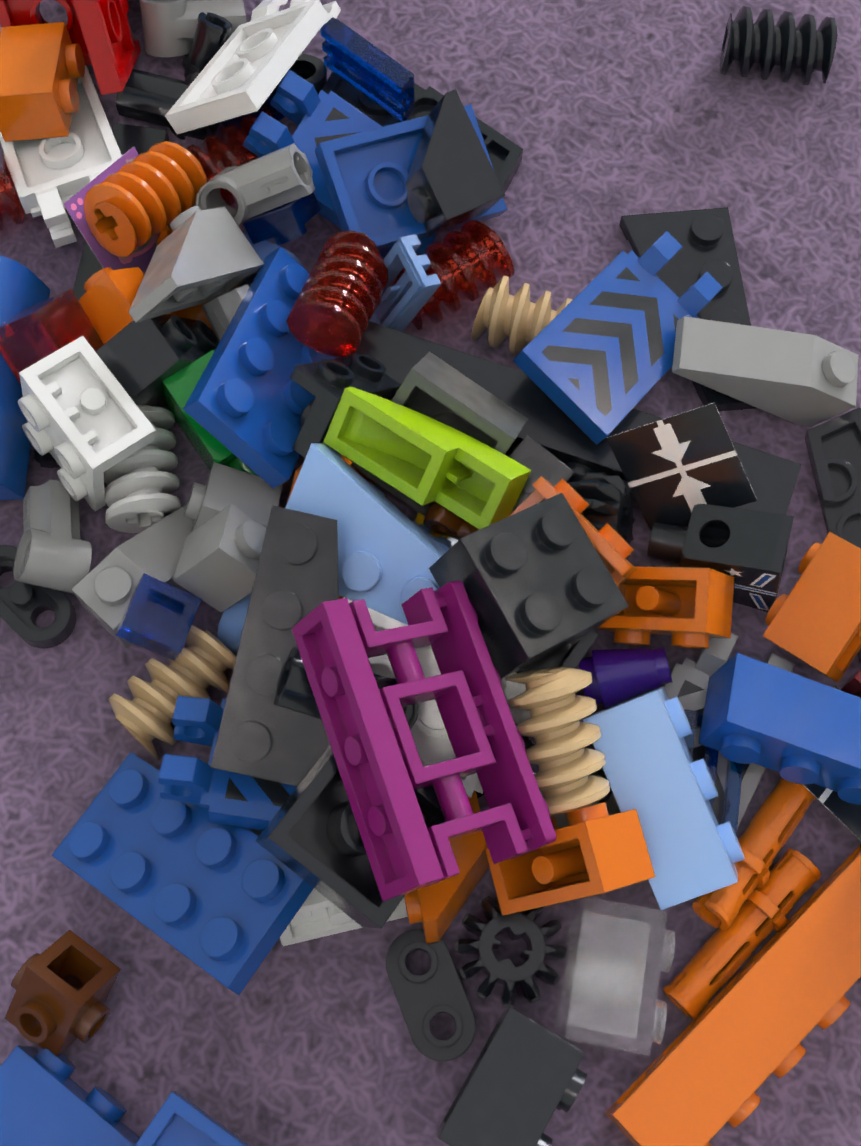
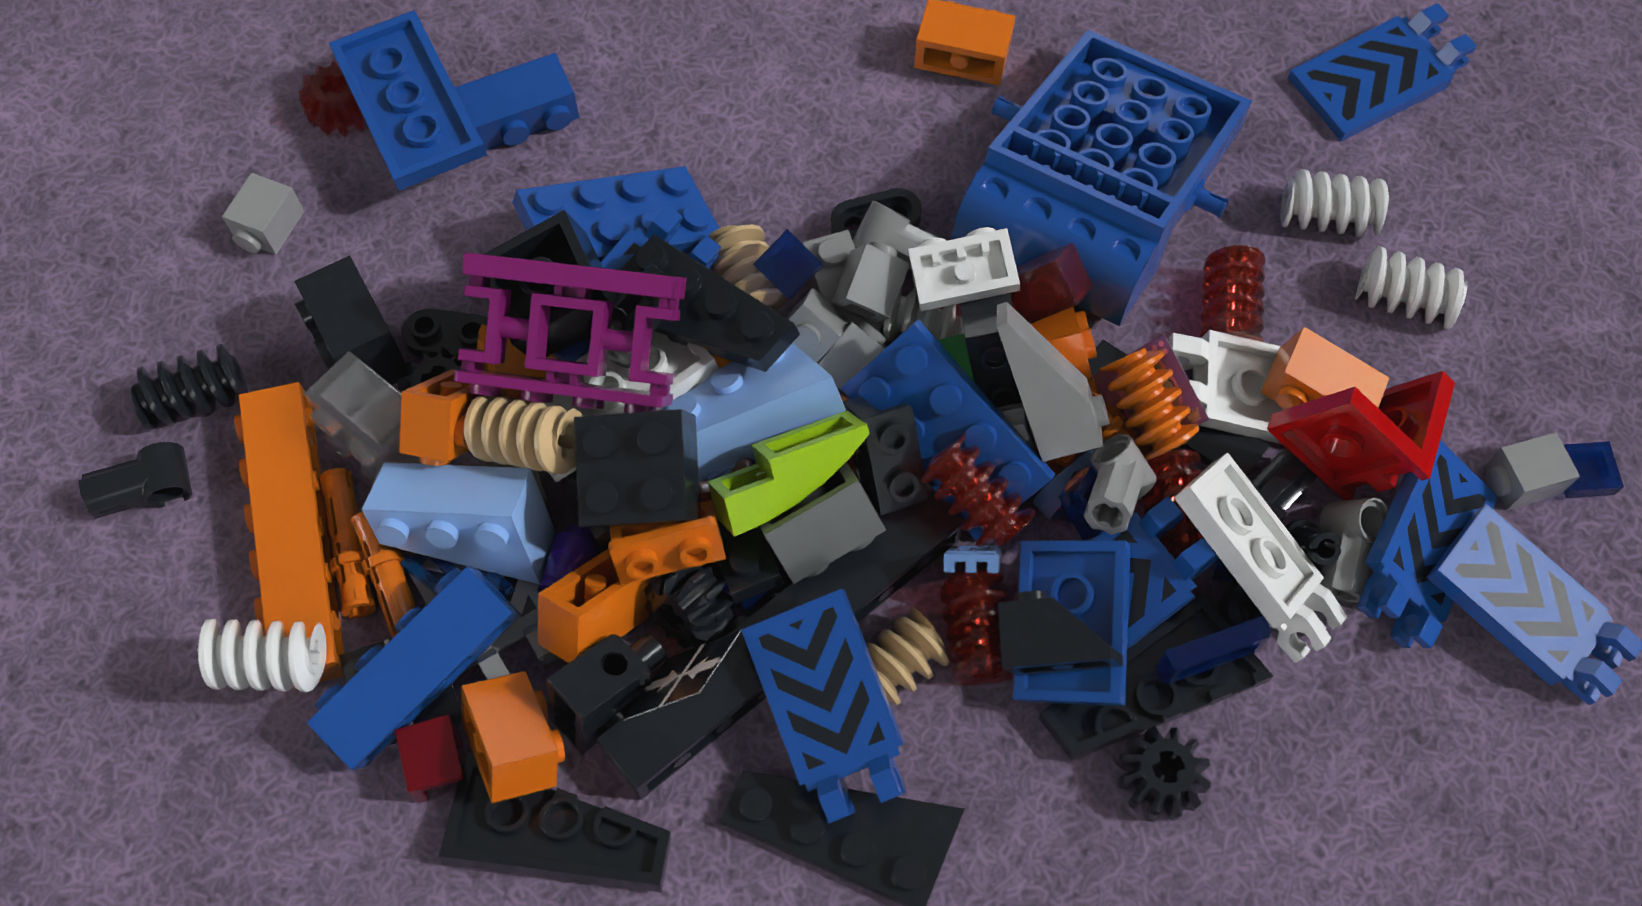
camera: 120 degrees right, 5 degrees down
reddish brown brick [5,930,121,1057] -> none
light grey slope [672,316,859,427] -> none
none -> light grey brick [831,242,910,323]
none -> black gear [1116,726,1211,821]

